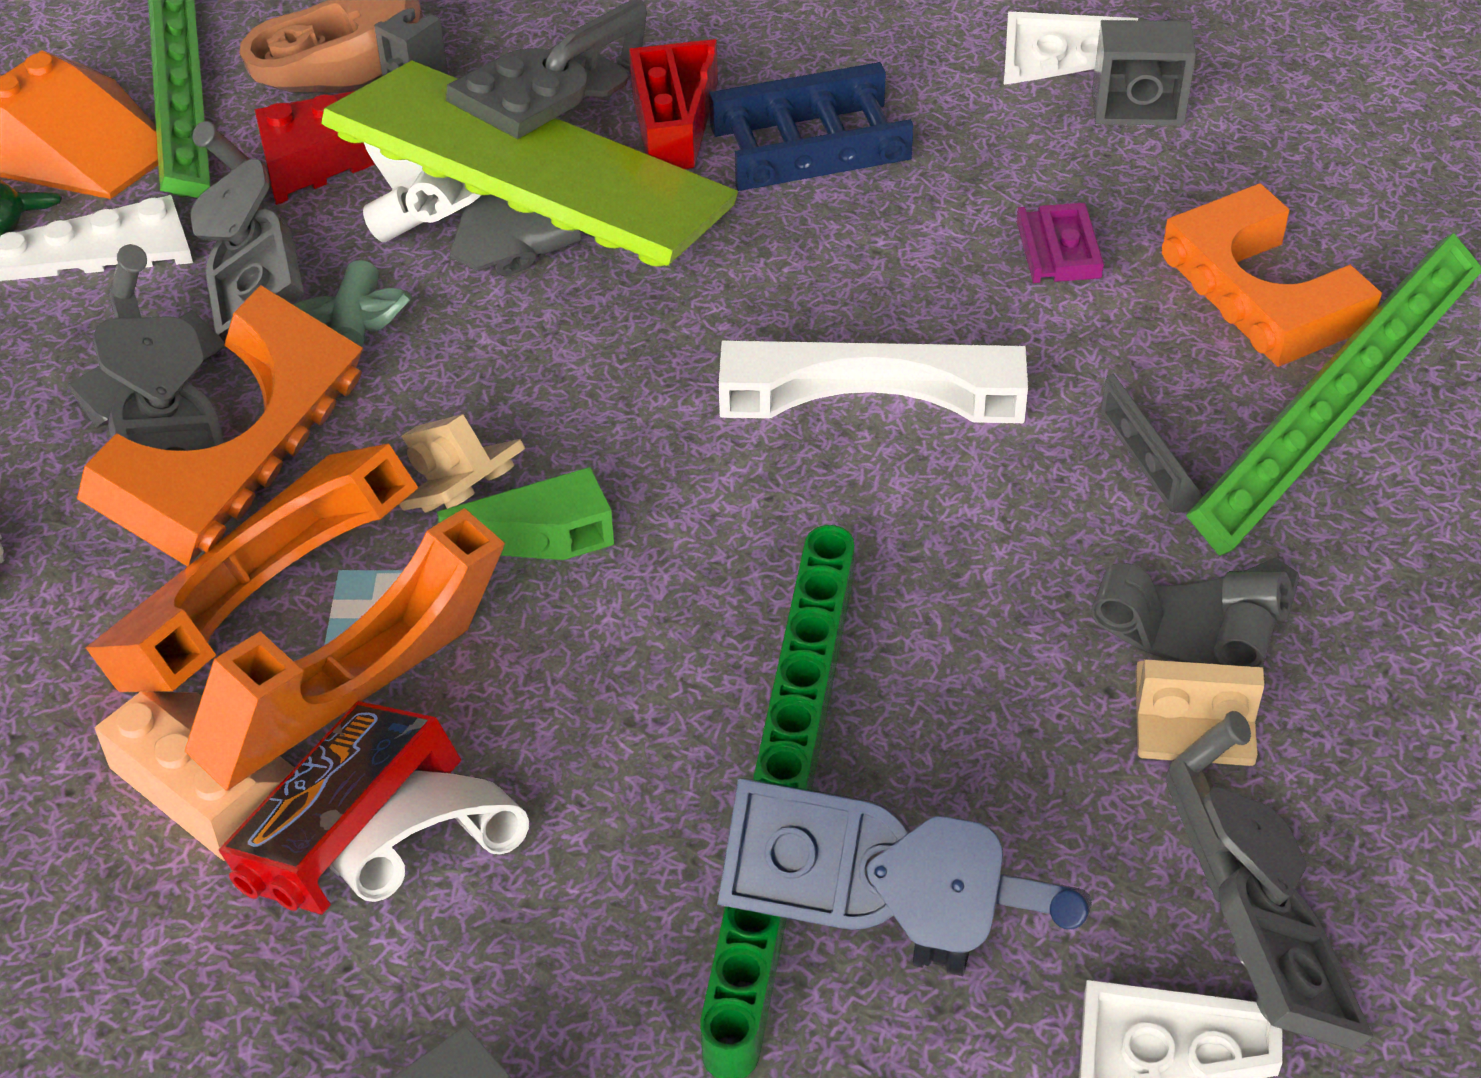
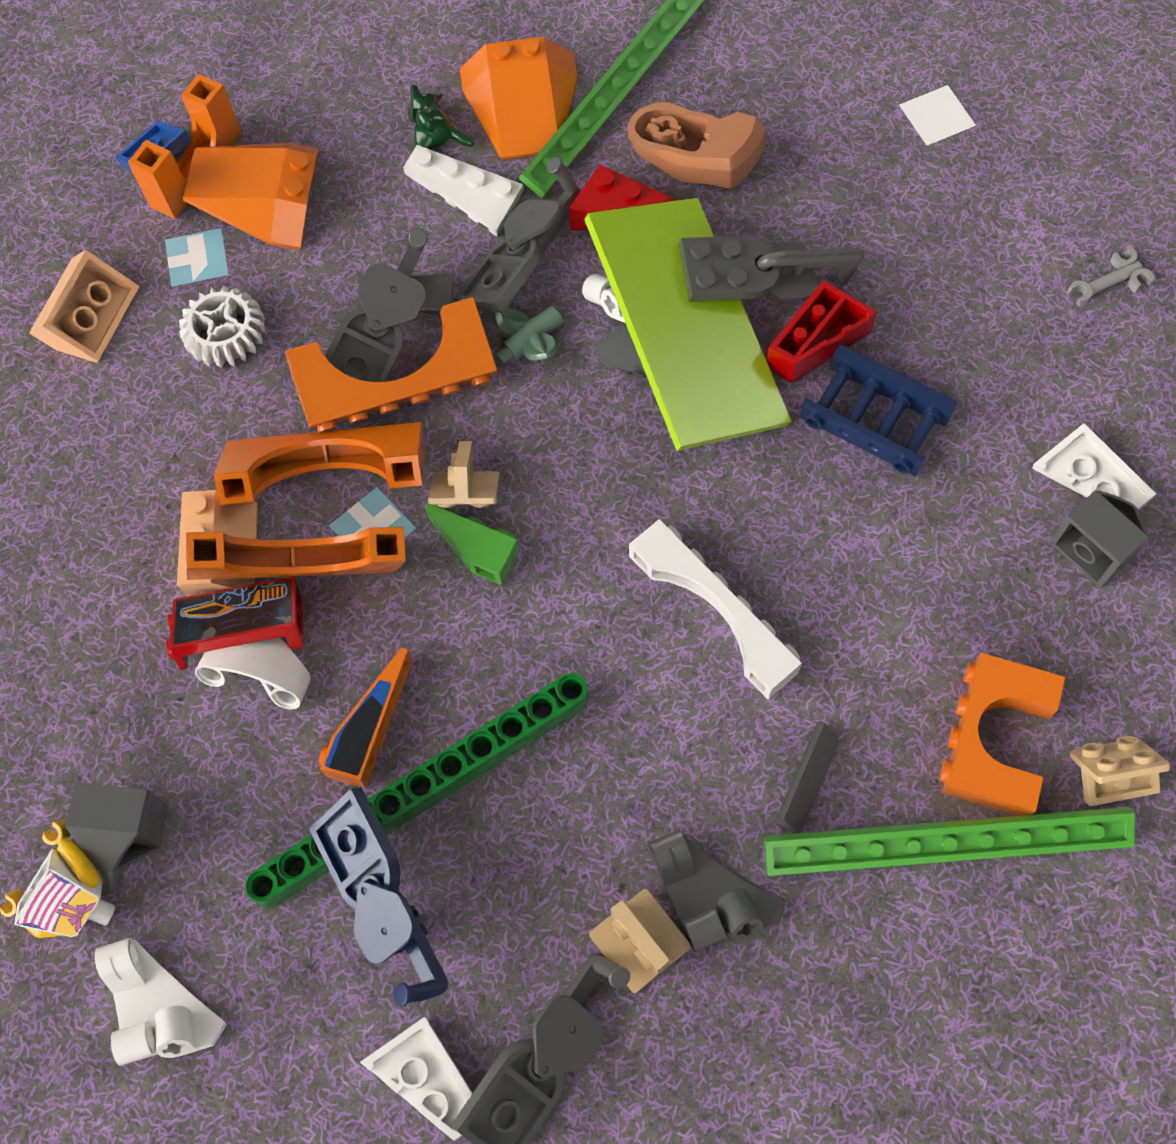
camera: 50 degrees right, 20 degrees up
dark grey hinge [374,8,448,76] -> none
magenta plate [1016,203,1104,283] -> none
none -> slope [319,647,412,789]
none -> tan bracket [1070,736,1170,806]

